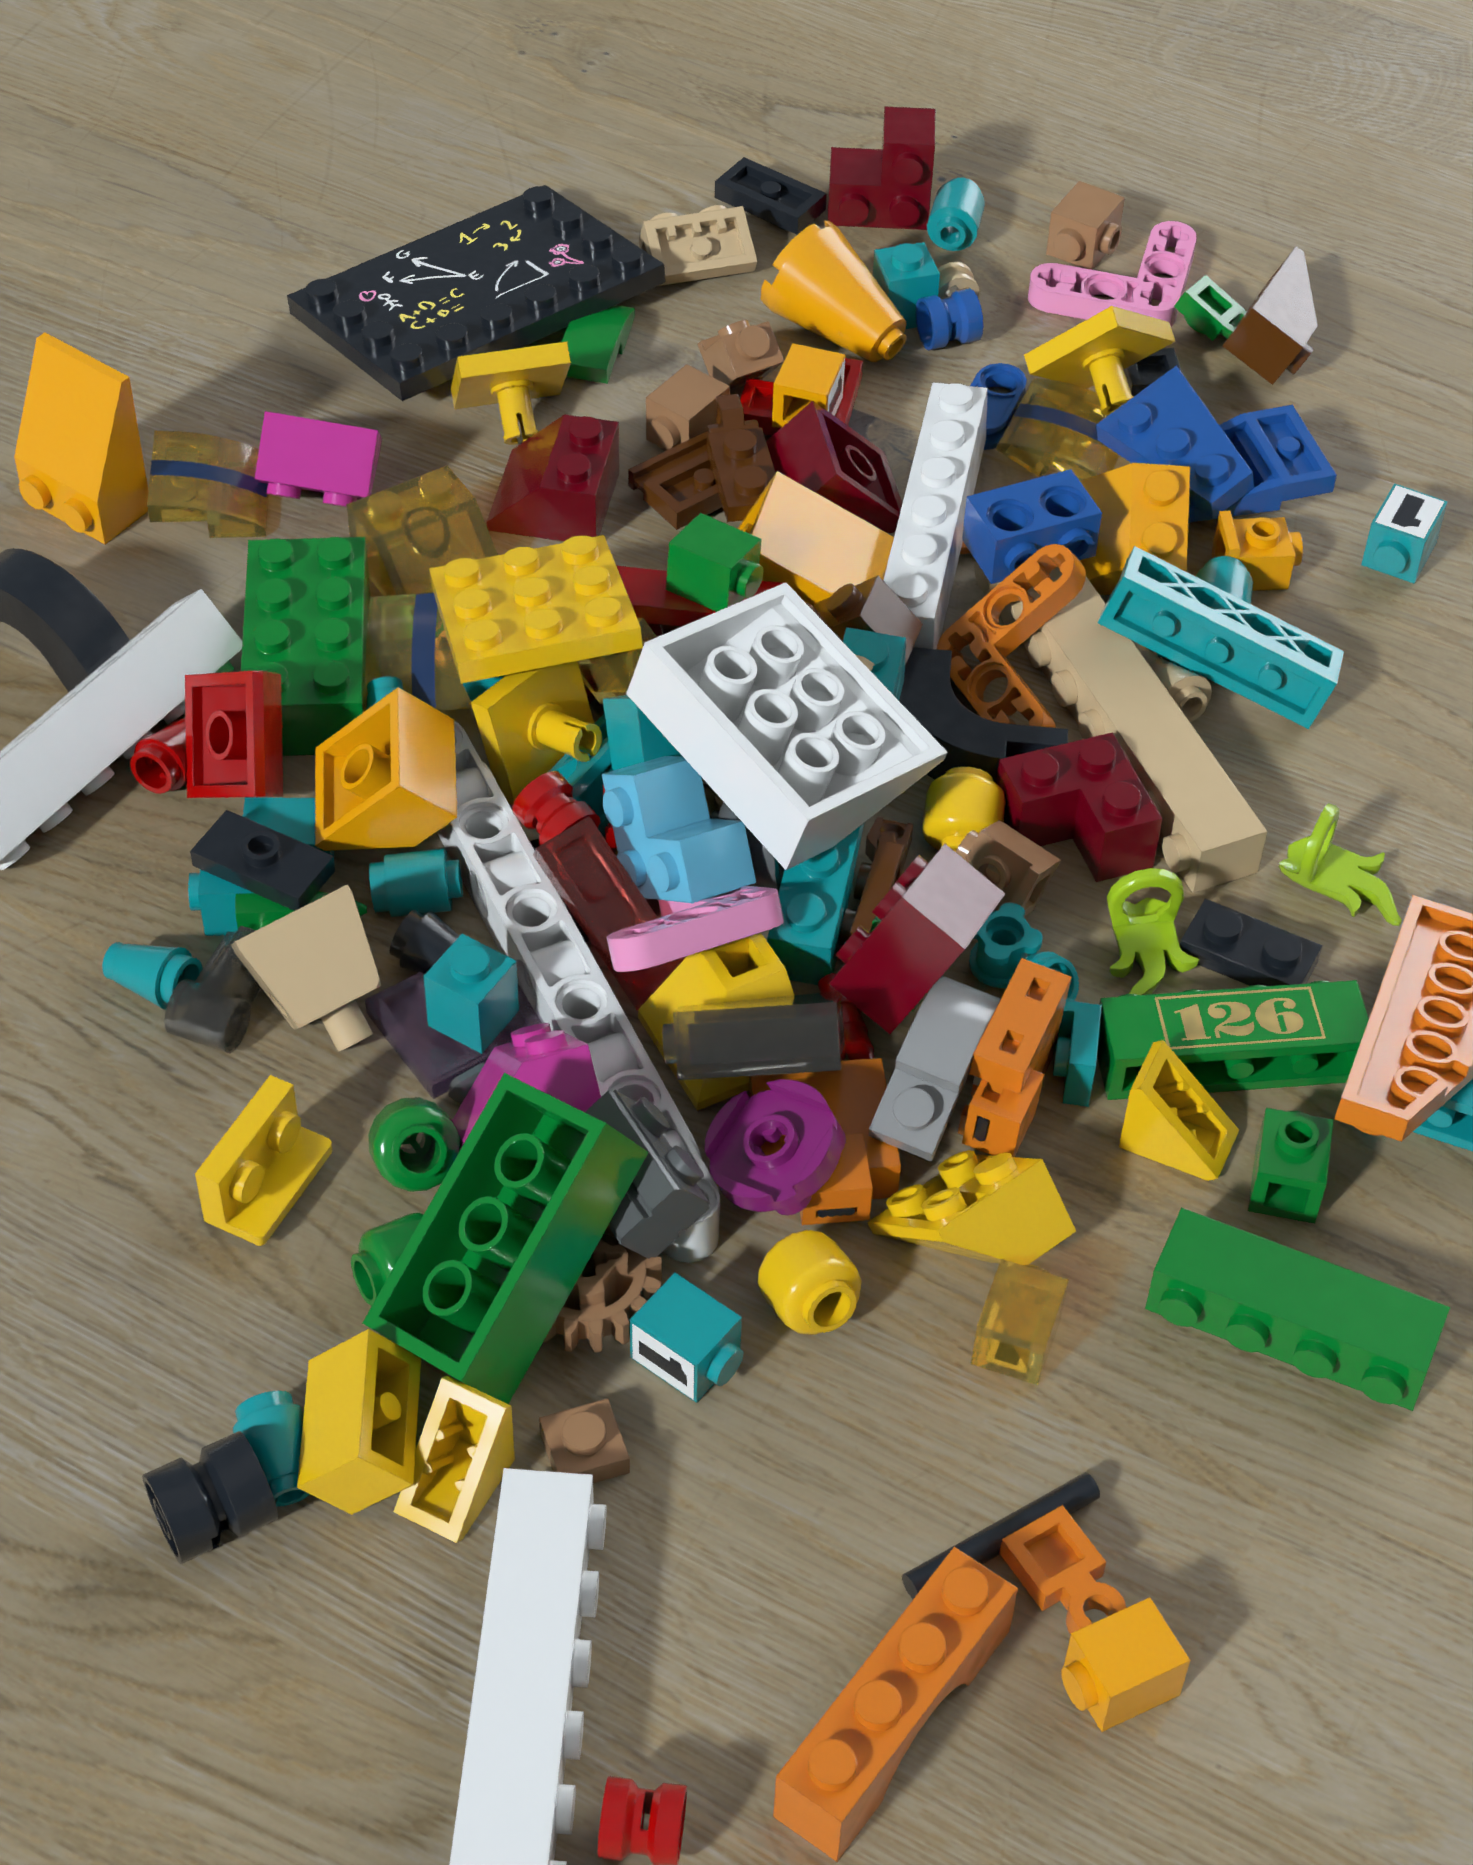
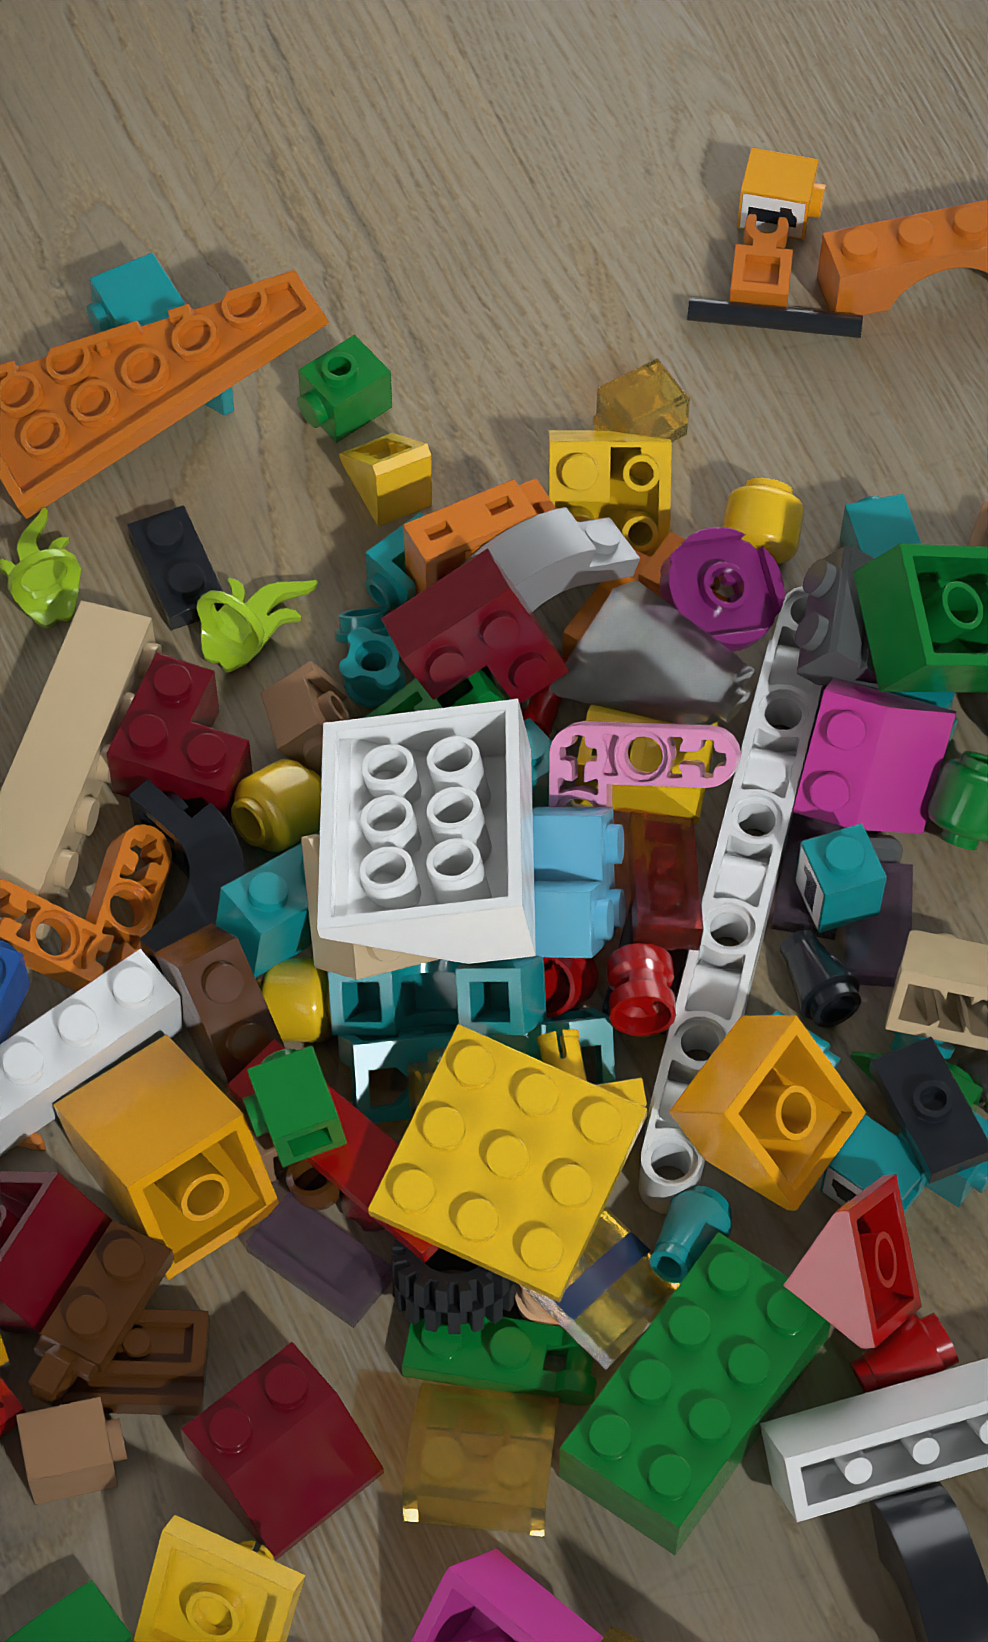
camera: 140 degrees left, 10 degrees up
green brick [1097,980,1369,1100] -> none
green brick [1145,1207,1450,1411] -> none

